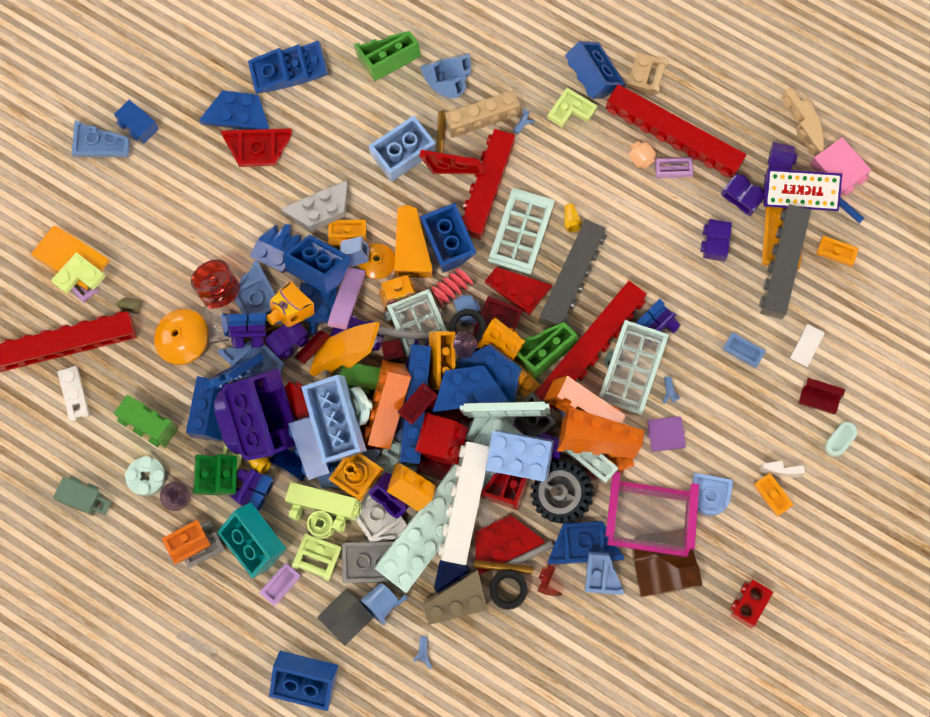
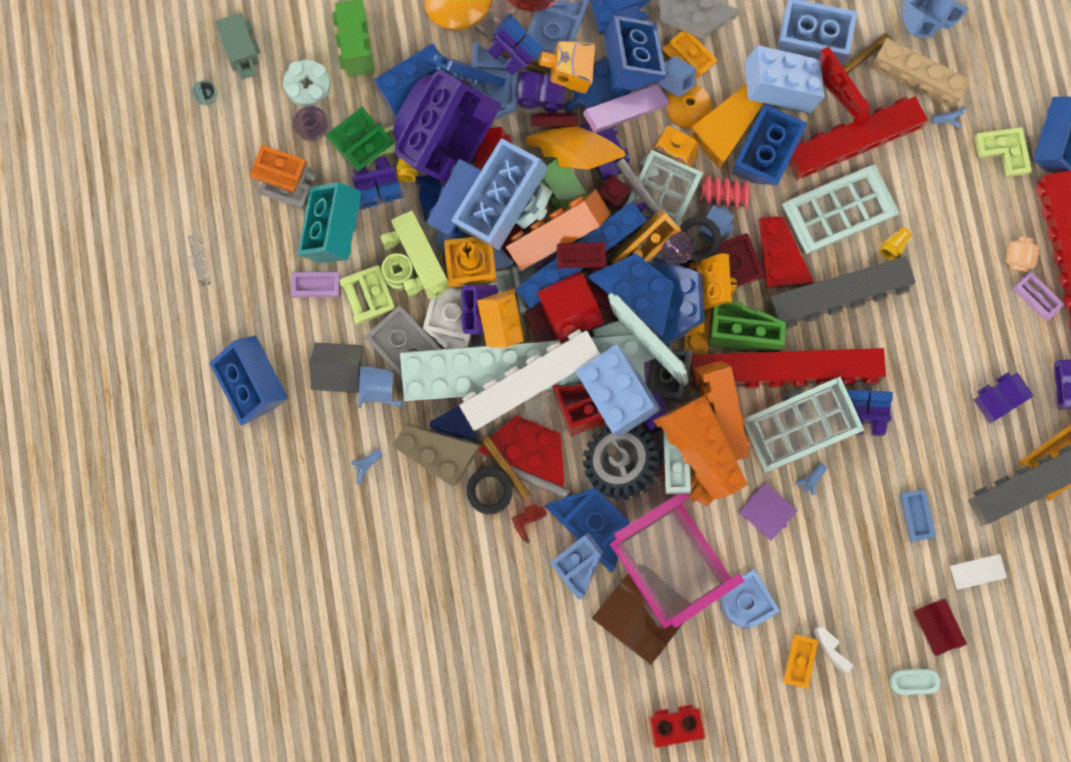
camera: 45 degrees right, 5 degrees up
none -> clear light blue tile [193,80,217,105]
none -> light blue brick [744,45,825,113]

